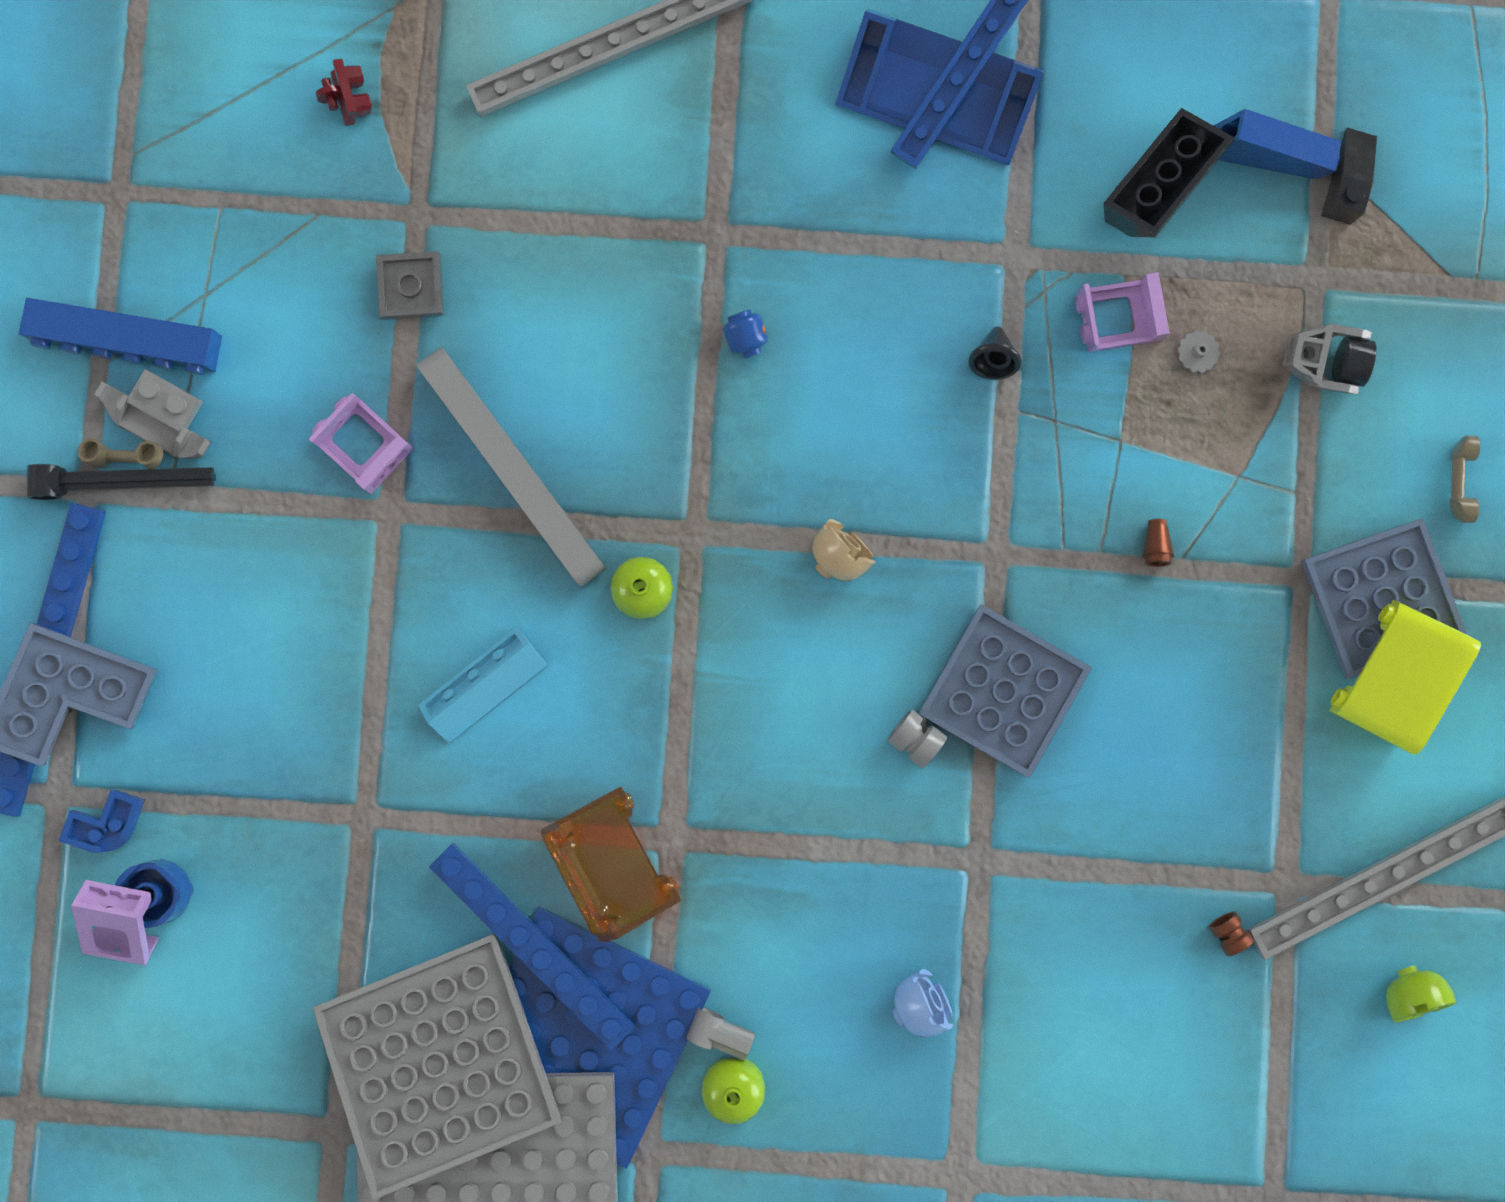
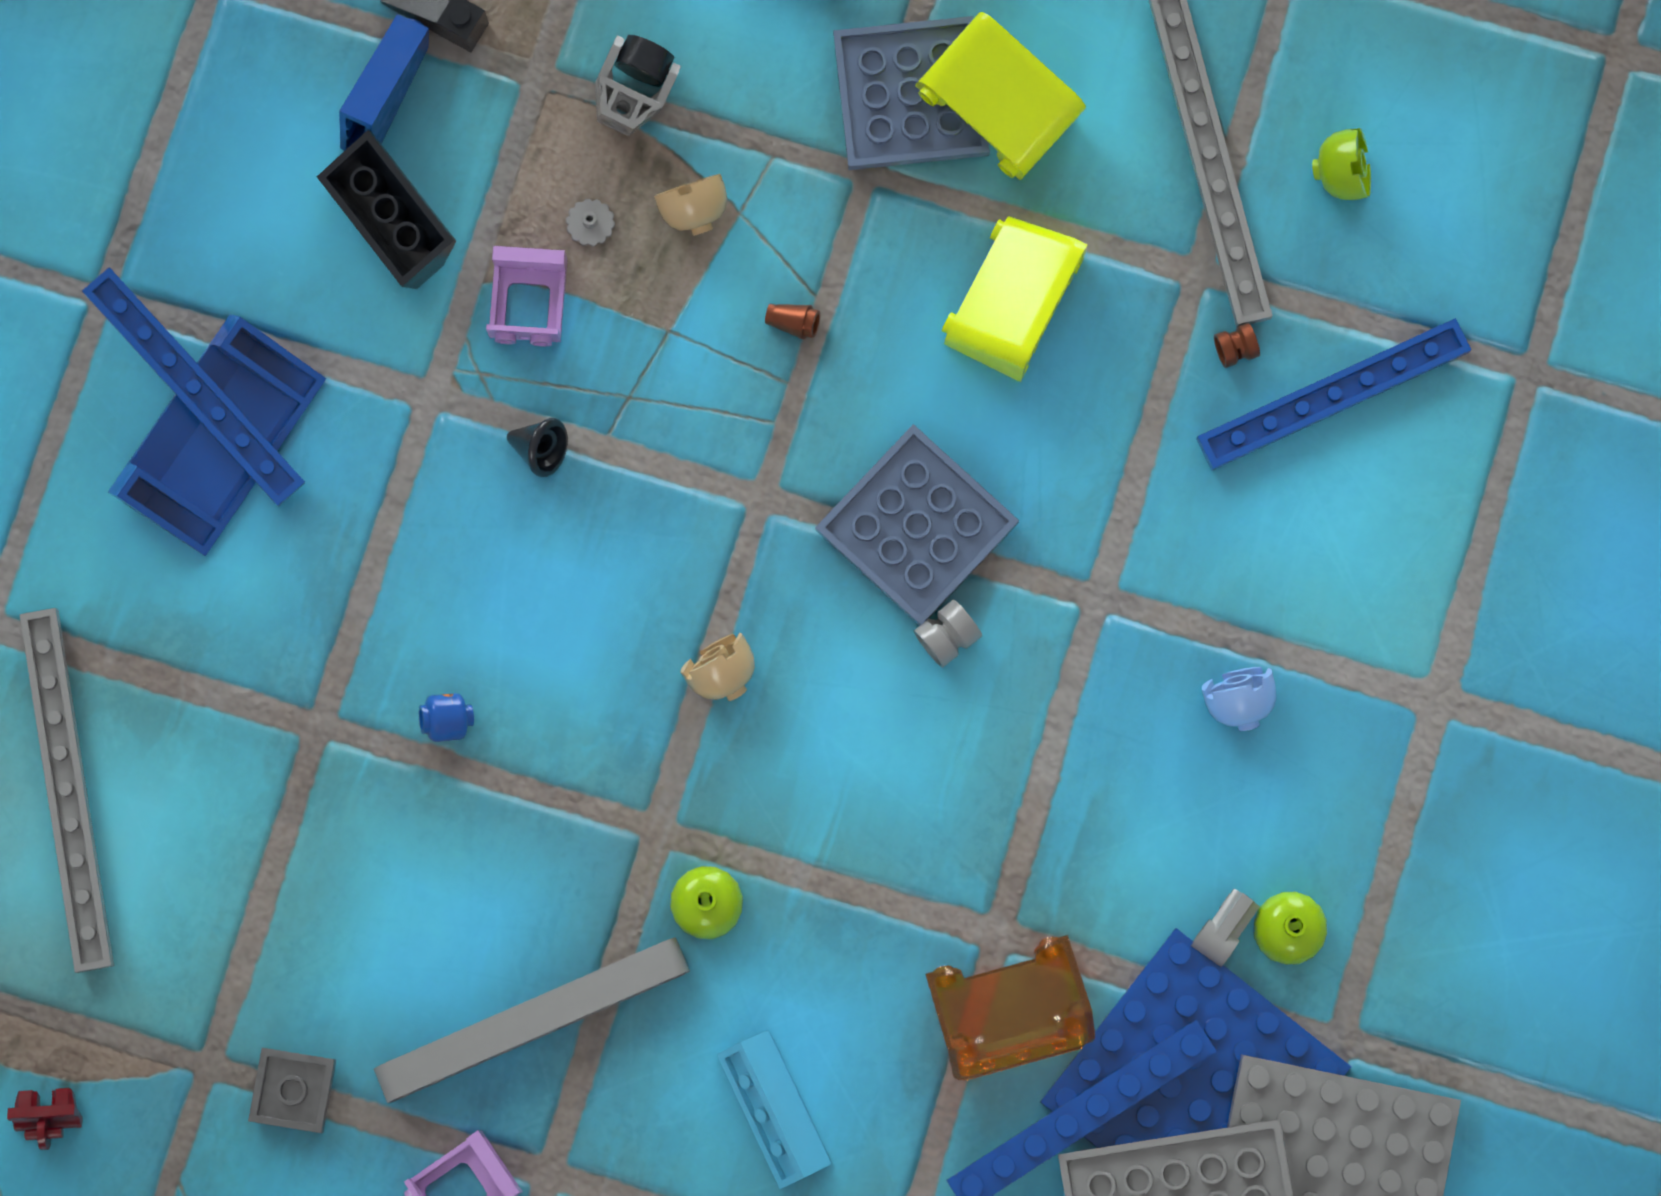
camera: 75 degrees left, 5 degrees down
none -> tan cylinder [654,174,727,236]
none -> neon yellow windscreen [942,216,1088,382]
none -> blue plate [1196,318,1472,471]

